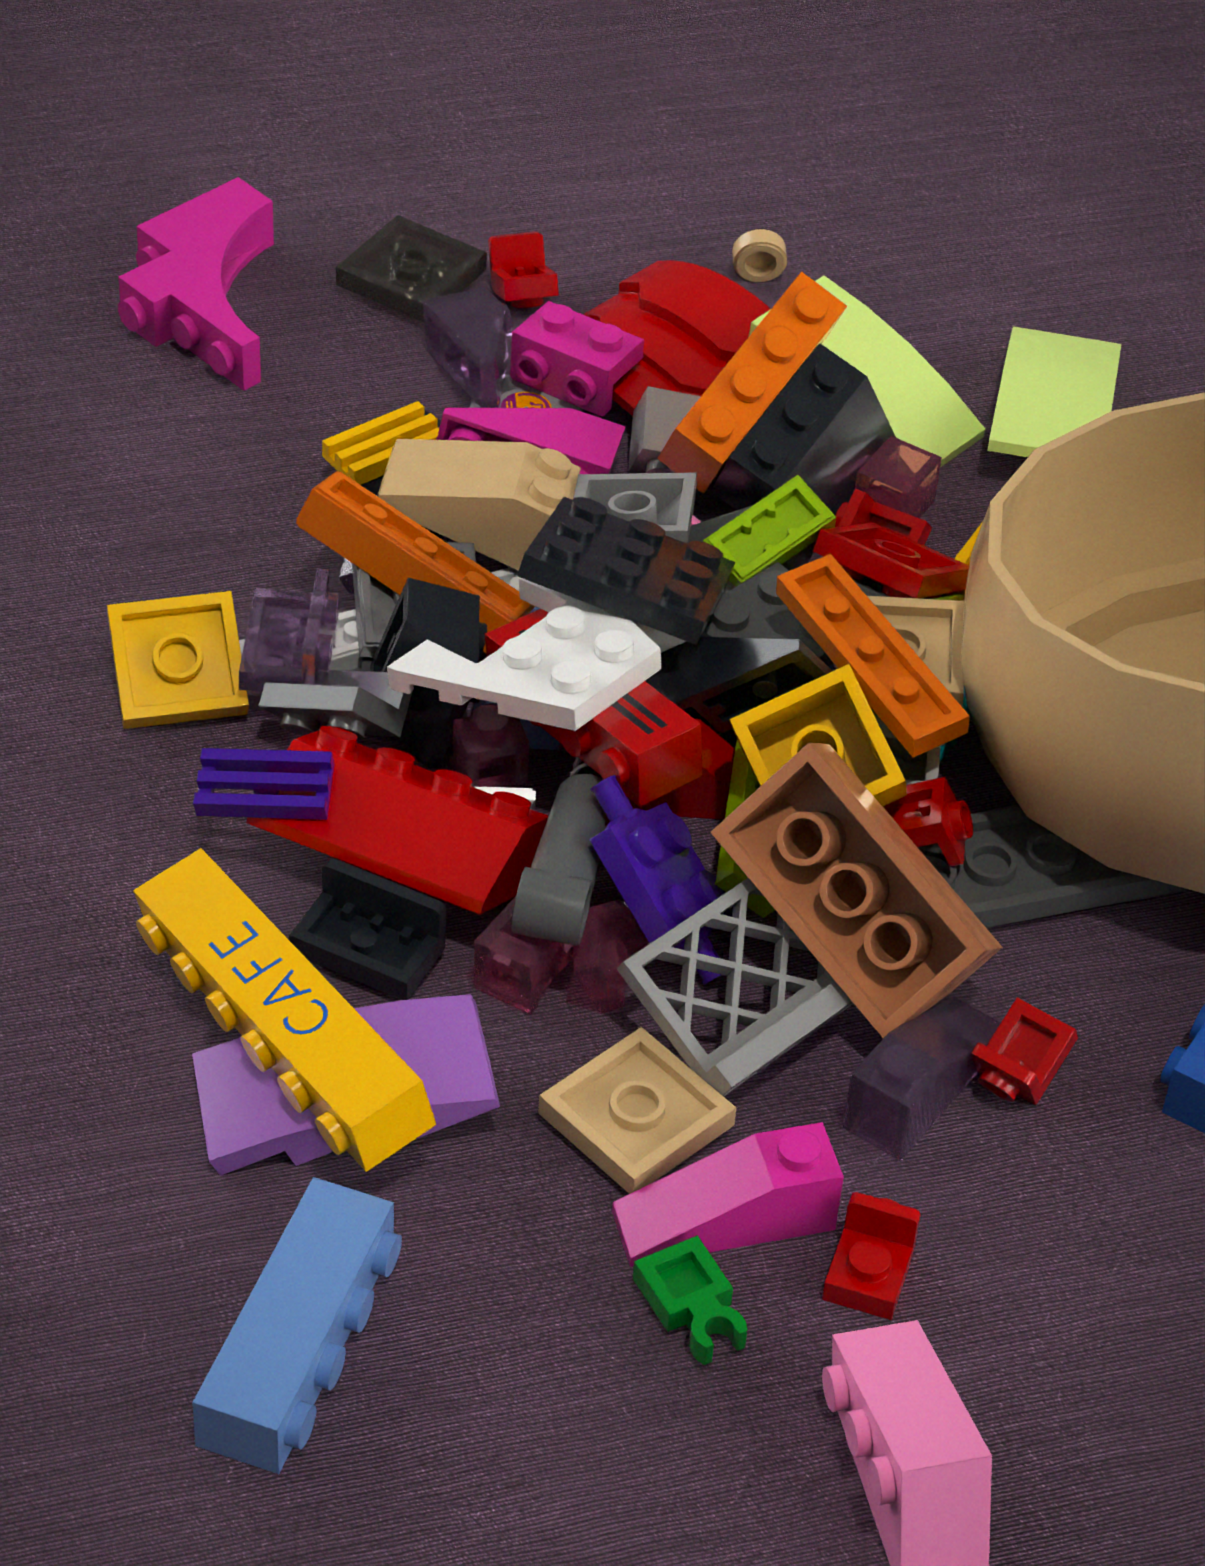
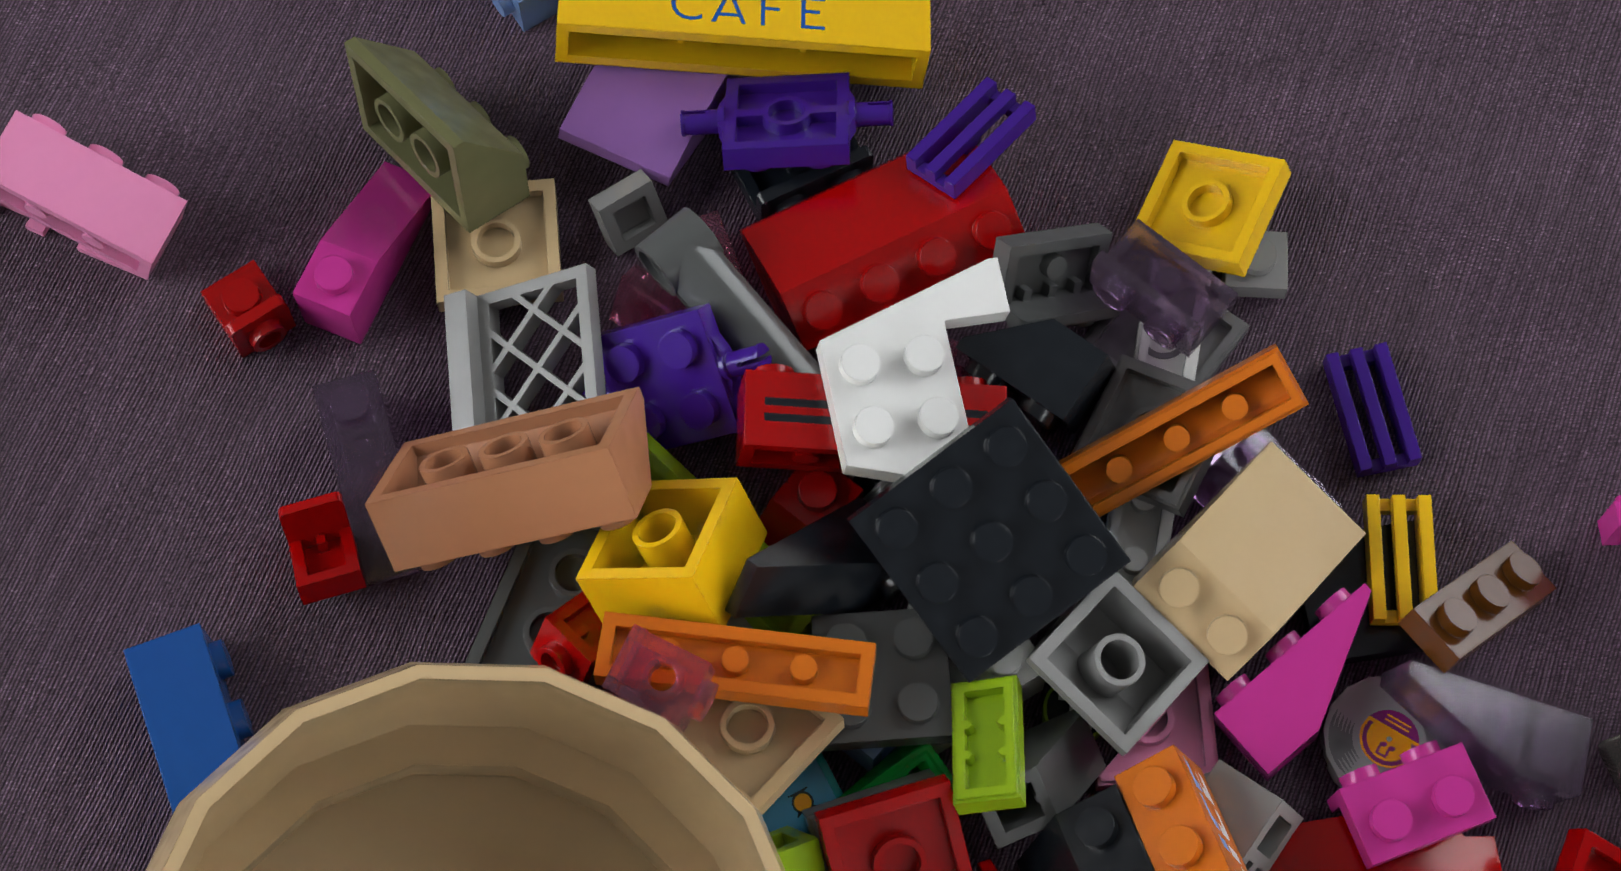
camera: 130 degrees right, 25 degrees up
green plate [633,1235,747,1365] -> none
none -> olive slope [344,37,530,233]
none -> light grey plate [588,169,668,257]
none -> clear pink brick [602,624,719,732]
none -> dark purple plate [680,72,894,172]
none -> dark purple tile [1322,342,1422,478]
none -> reddish brown plate [1398,540,1556,674]

